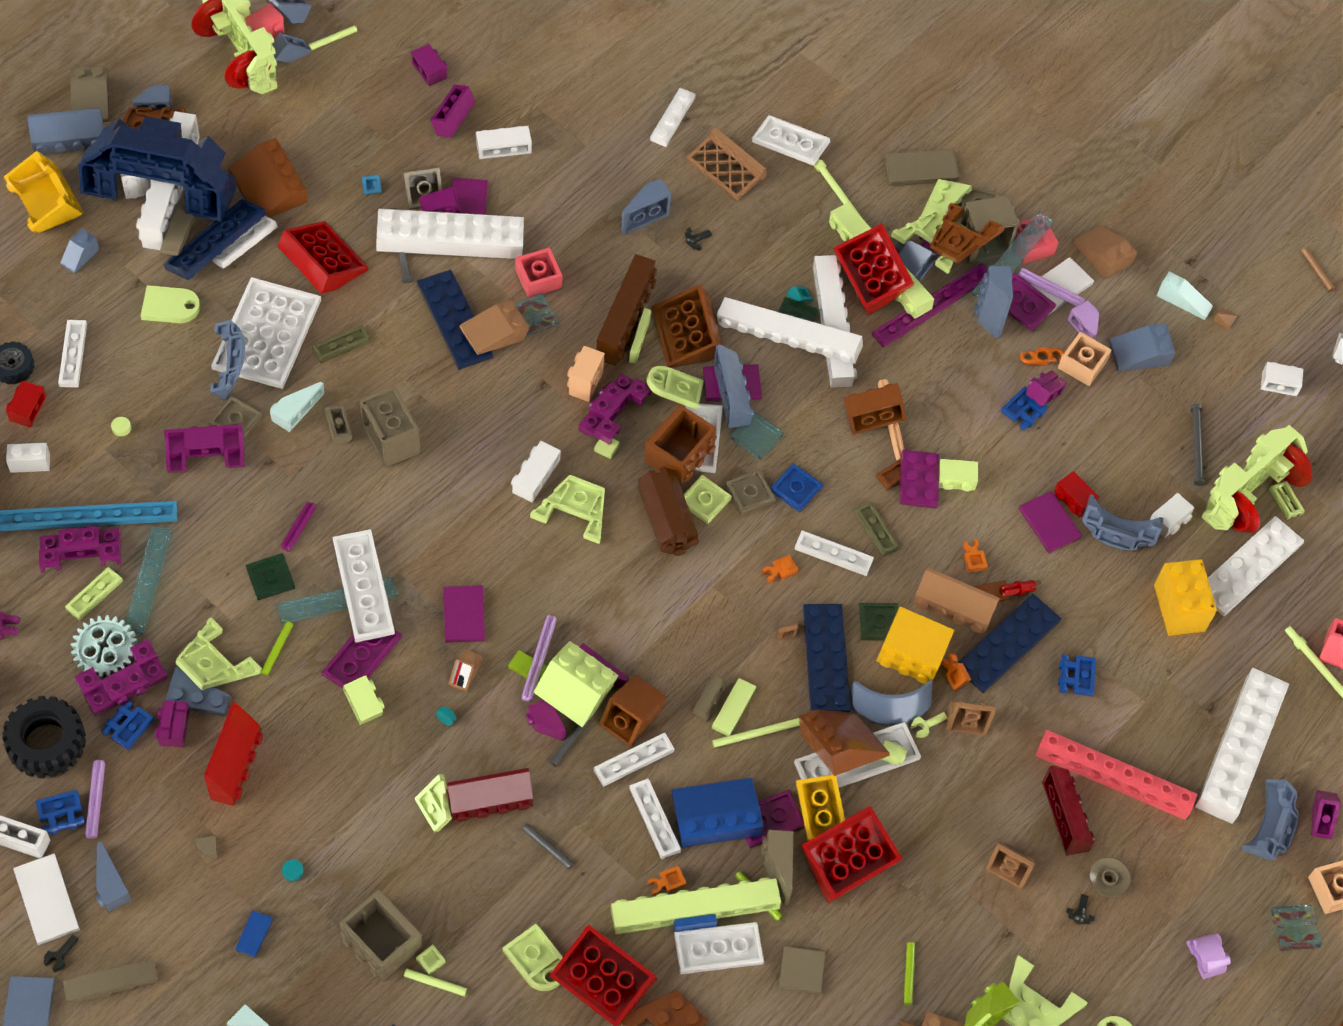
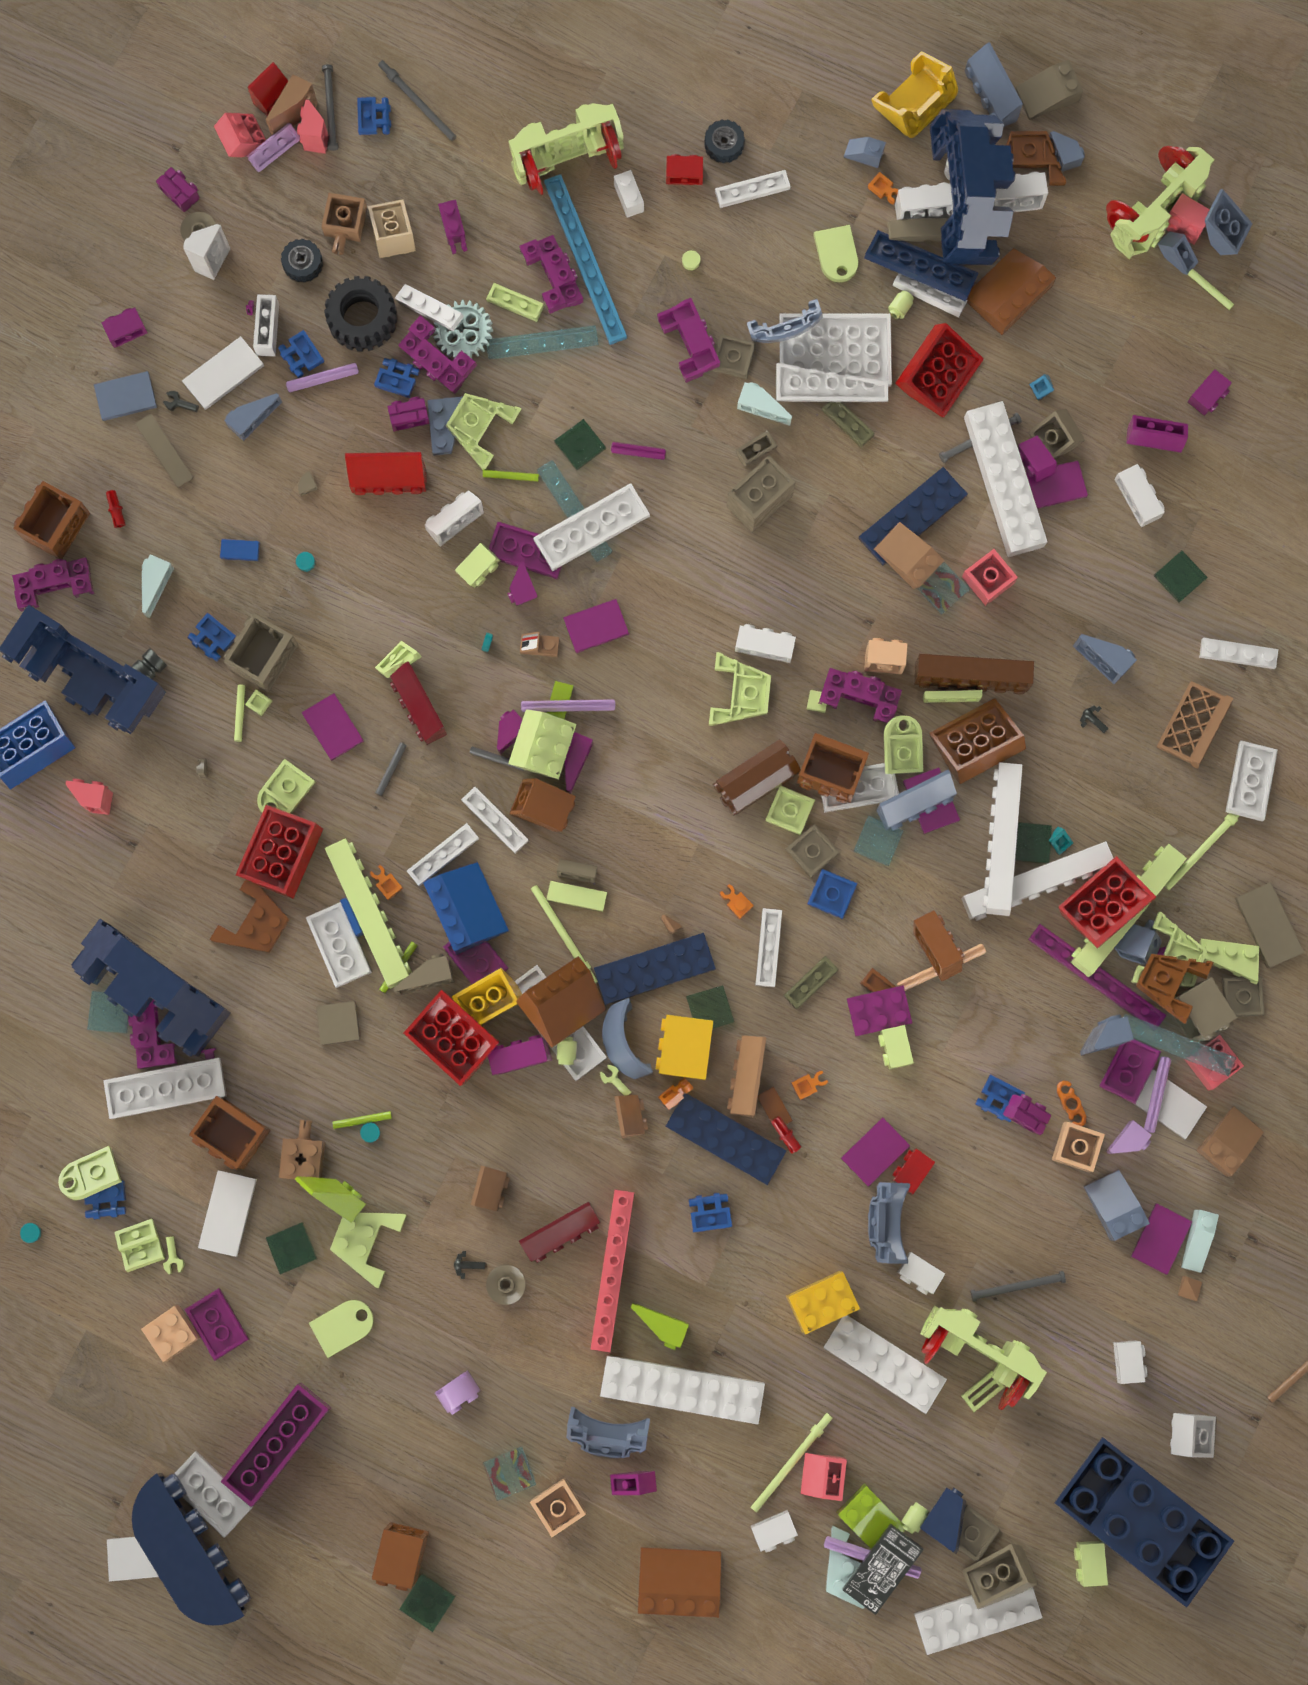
camera: 80 degrees right, 20 degrees up
none -> blue plate [187,613,236,662]
none -> magenta tile [302,693,364,761]
none -> teal tile [360,1123,381,1143]
none -> white plate [395,284,464,331]
none -> white slope [424,491,484,547]
none -> magenta brick [488,1035,552,1075]
none -> magenta slope [507,562,538,606]
none -> lime slope [631,1303,689,1350]
none -> white wing [776,363,888,402]
none -> orange plate [867,172,898,204]
none -> yellowish green brick [888,290,914,319]
none -> magenta tile [1130,1203,1192,1275]
none -> clear green tile [1154,550,1208,603]

